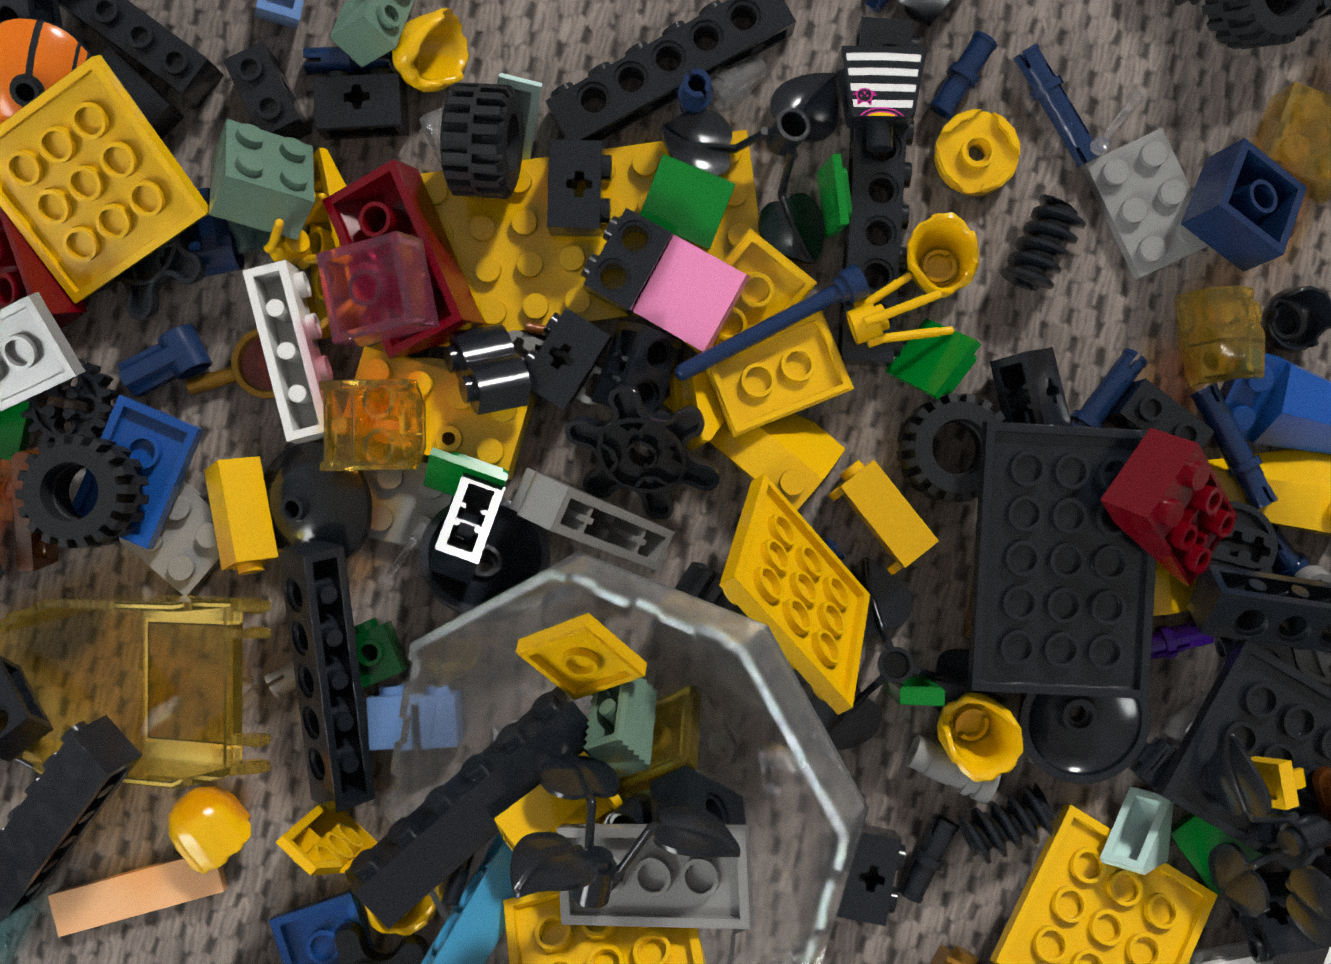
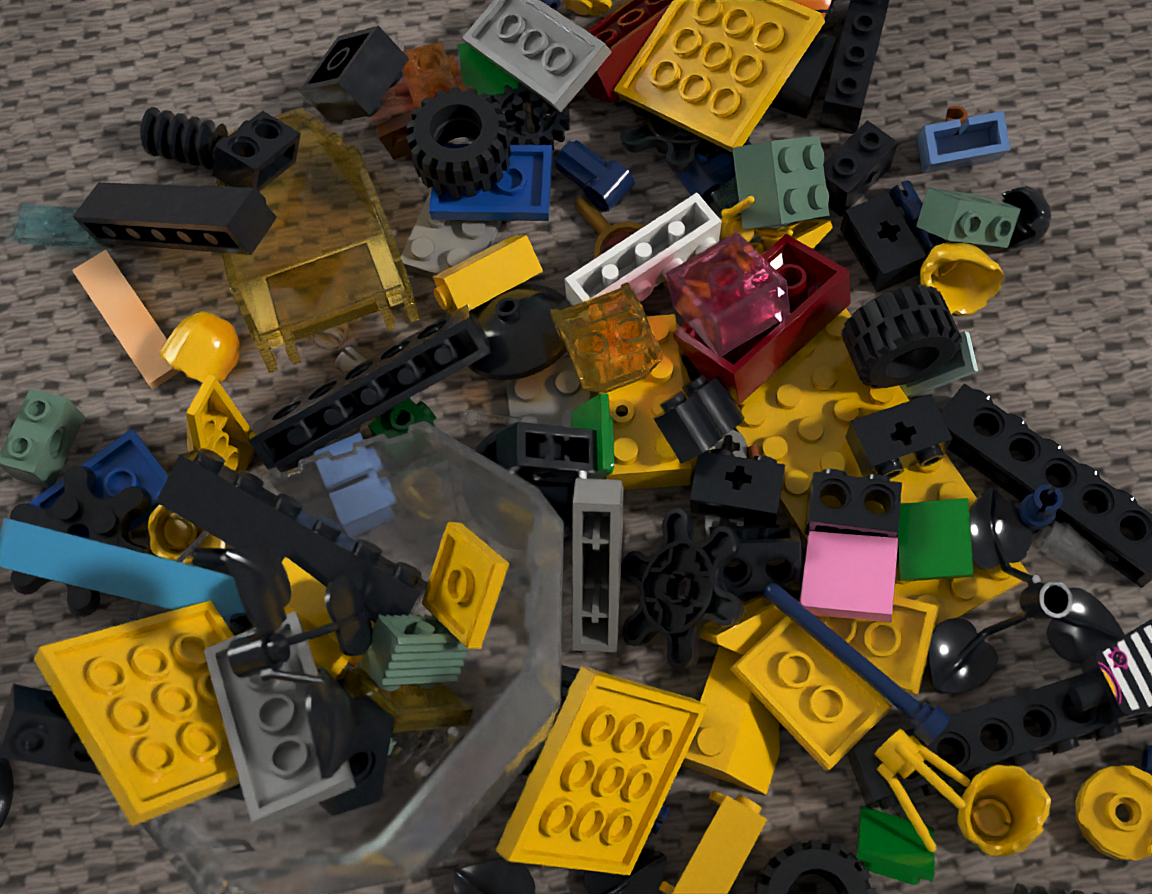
camera: 75 degrees right, 20 degrees down
green piece [816,153,852,239] -> none

